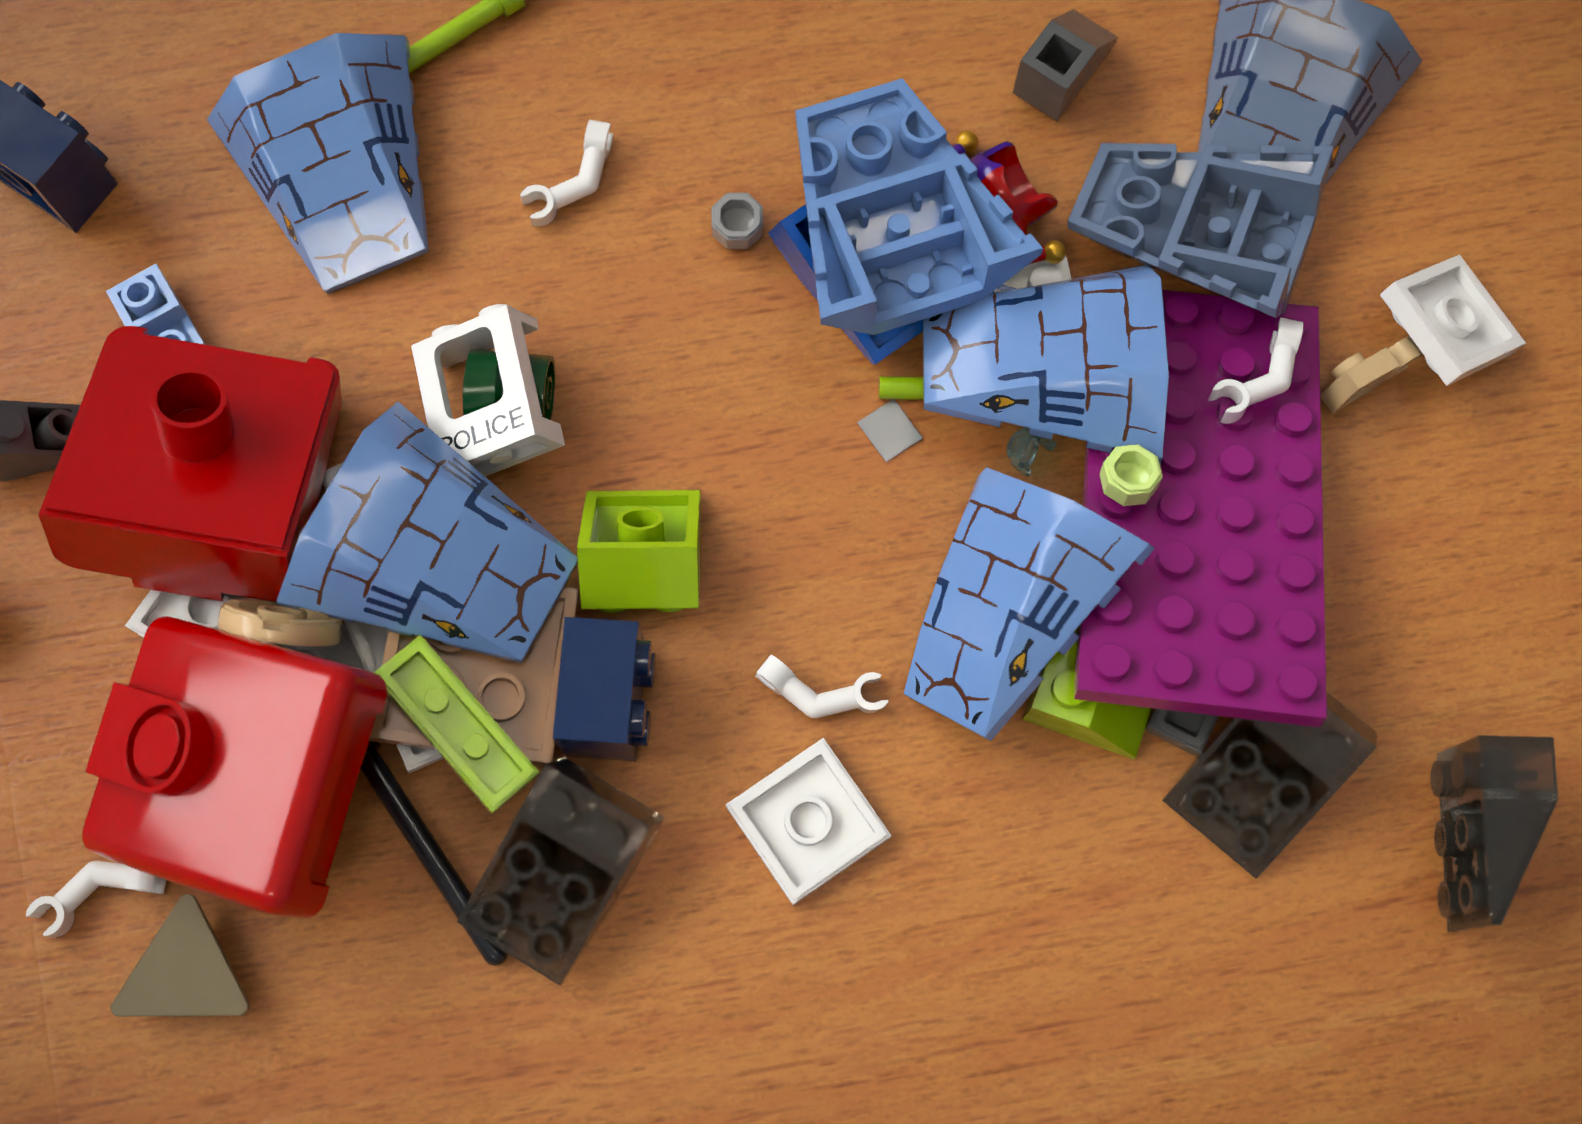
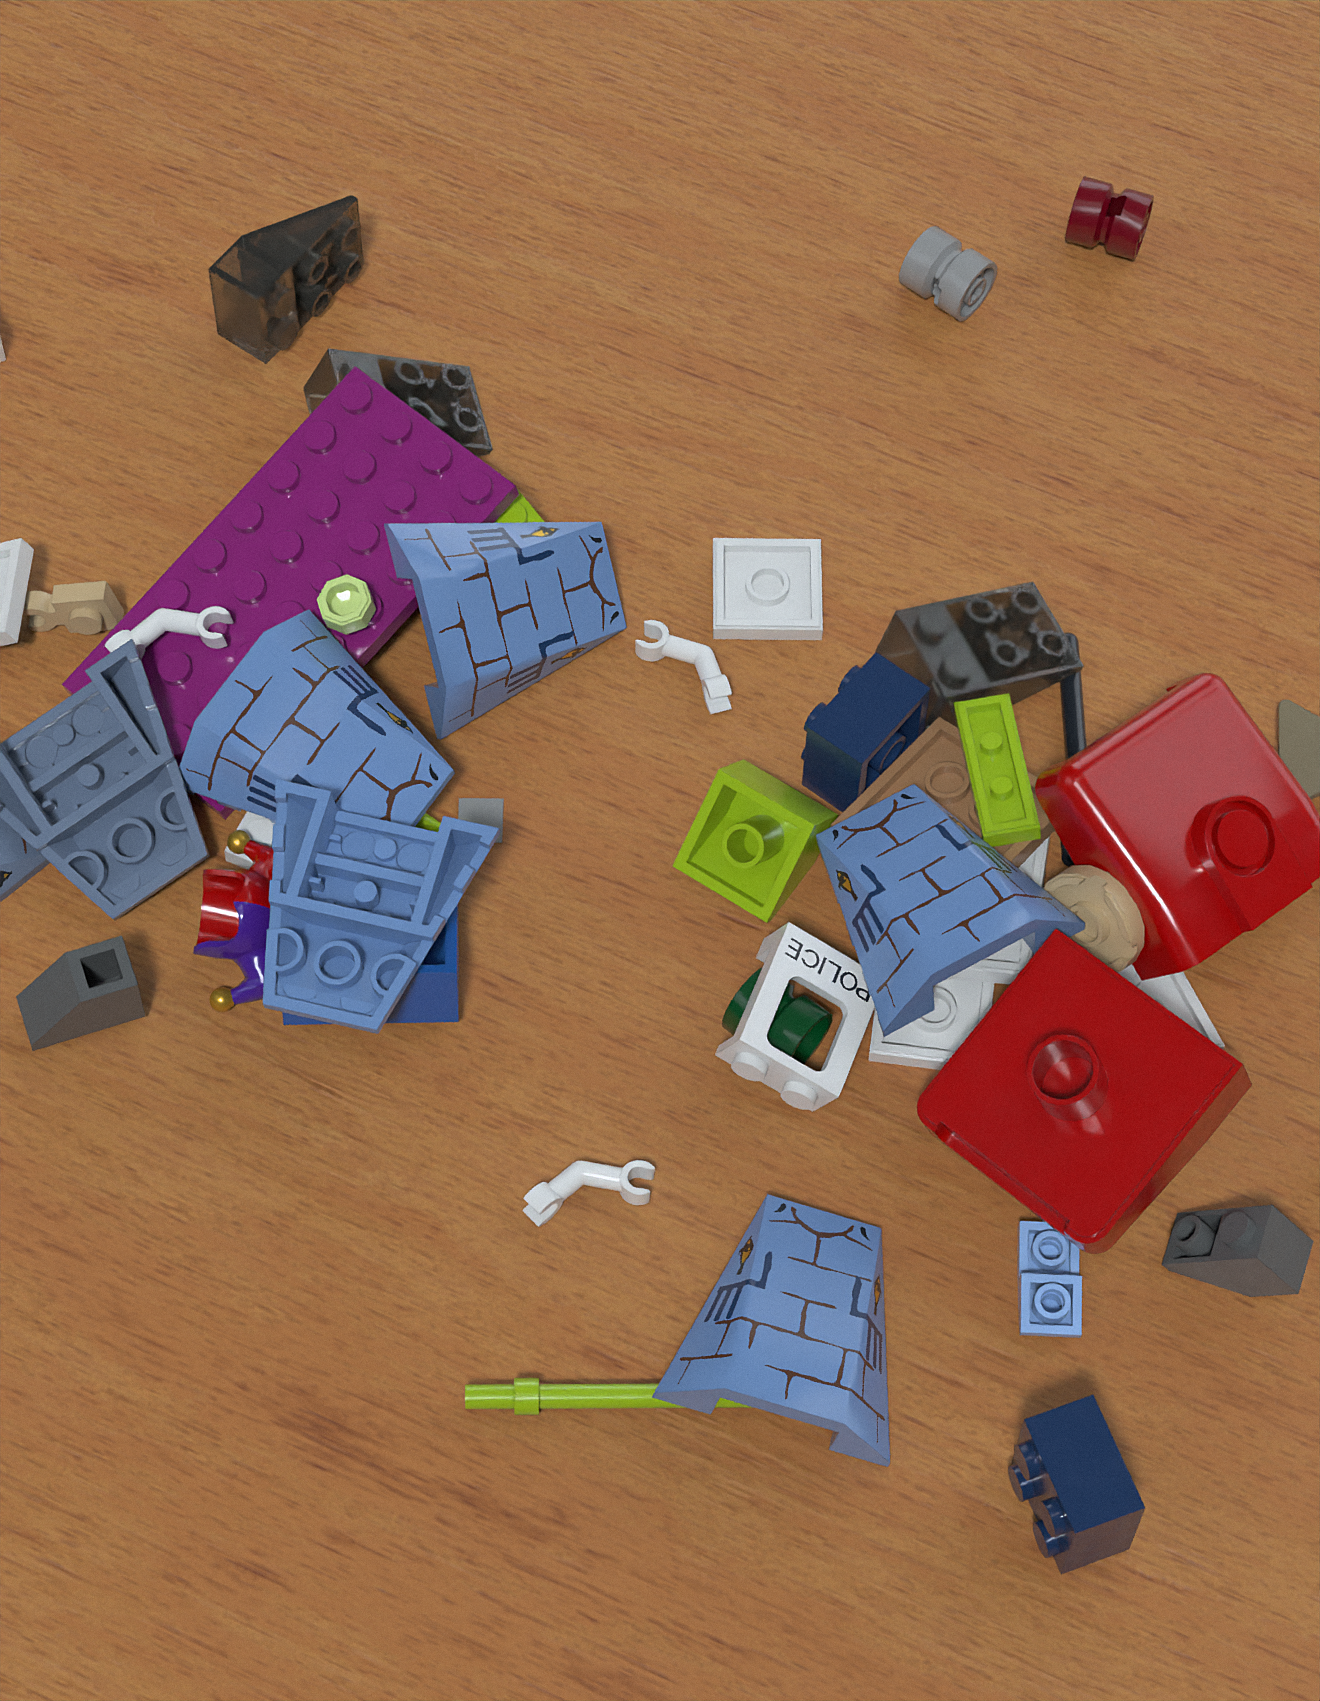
camera: 145 degrees left, 15 degrees down
light grey tile [712,193,763,249] -> none

